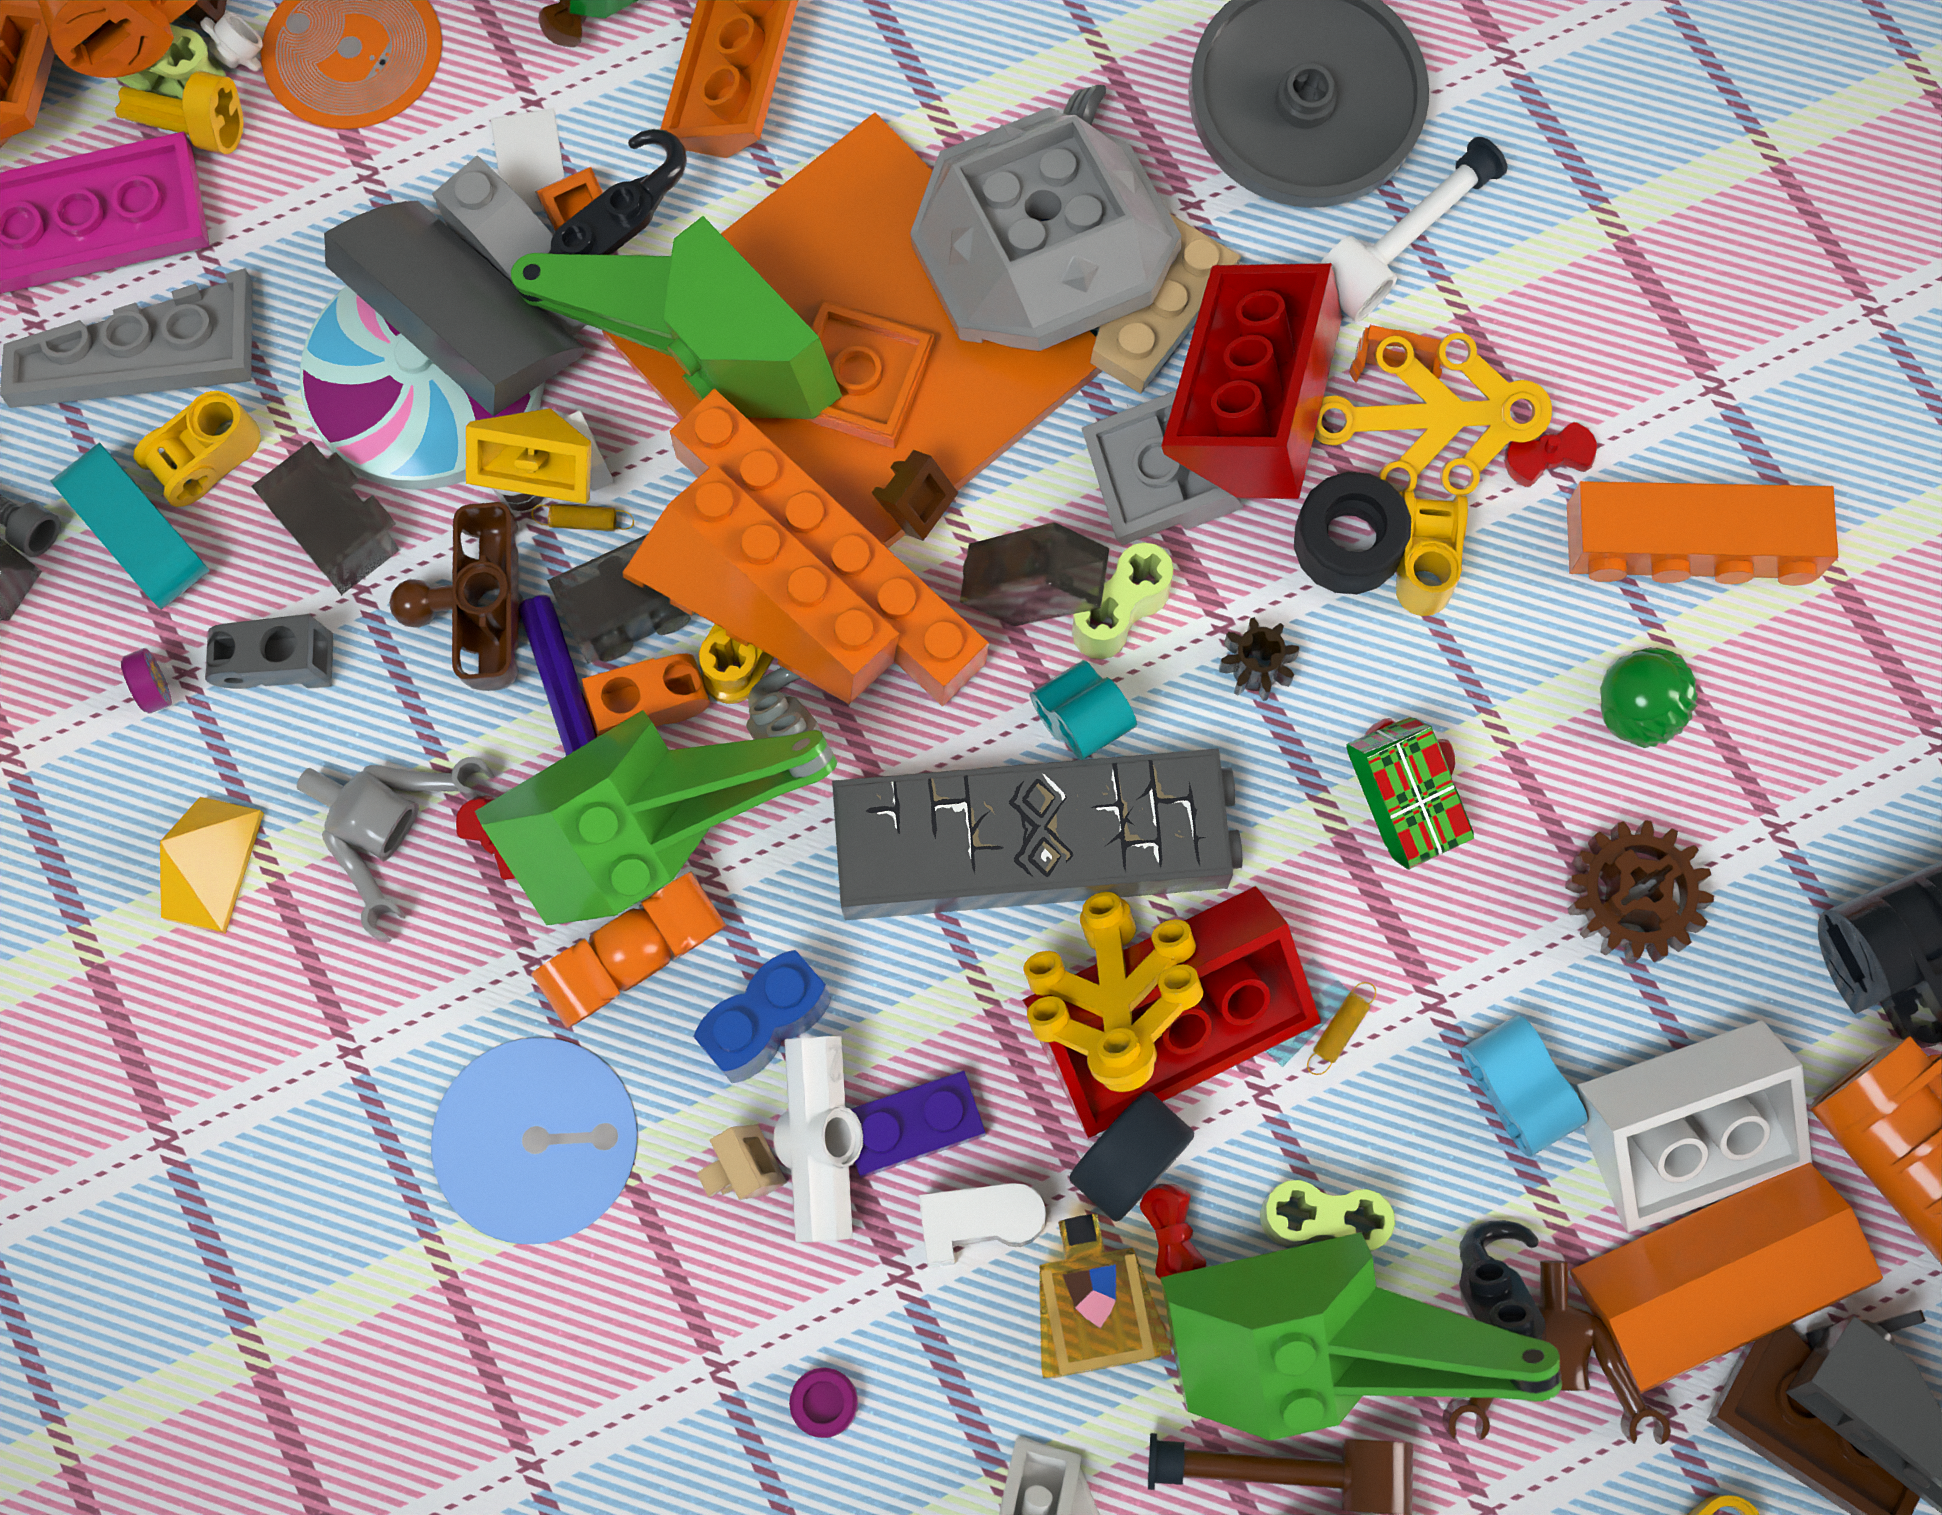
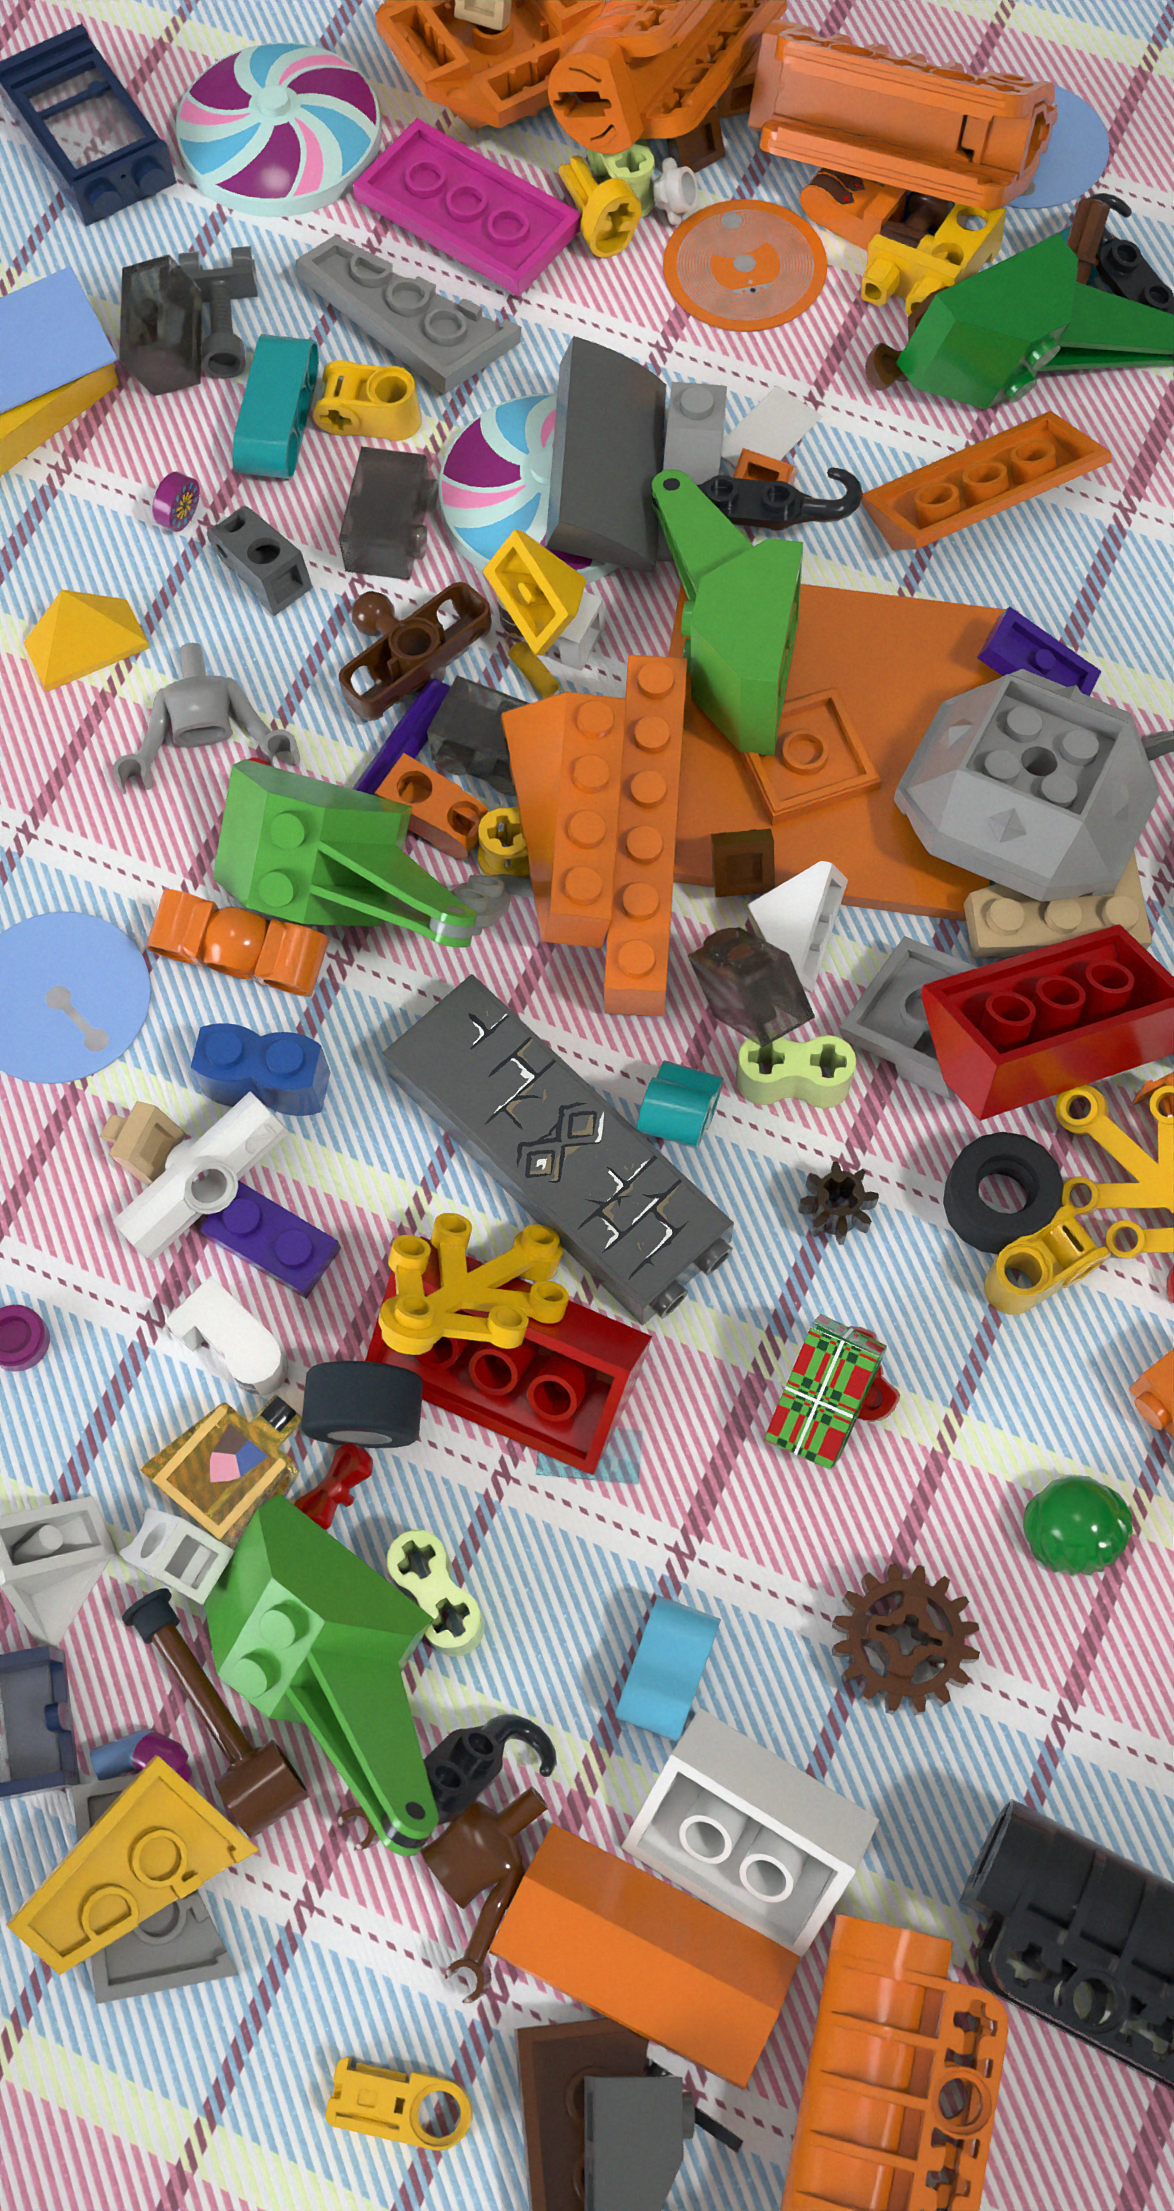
camera: 50 degrees right, 5 degrees down
yellow piece [1307,982,1376,1075] -> none
none -> white leg [118,1508,235,1605]
none -> white slope [747,861,848,992]
none -> dark purple plate [977,606,1102,696]

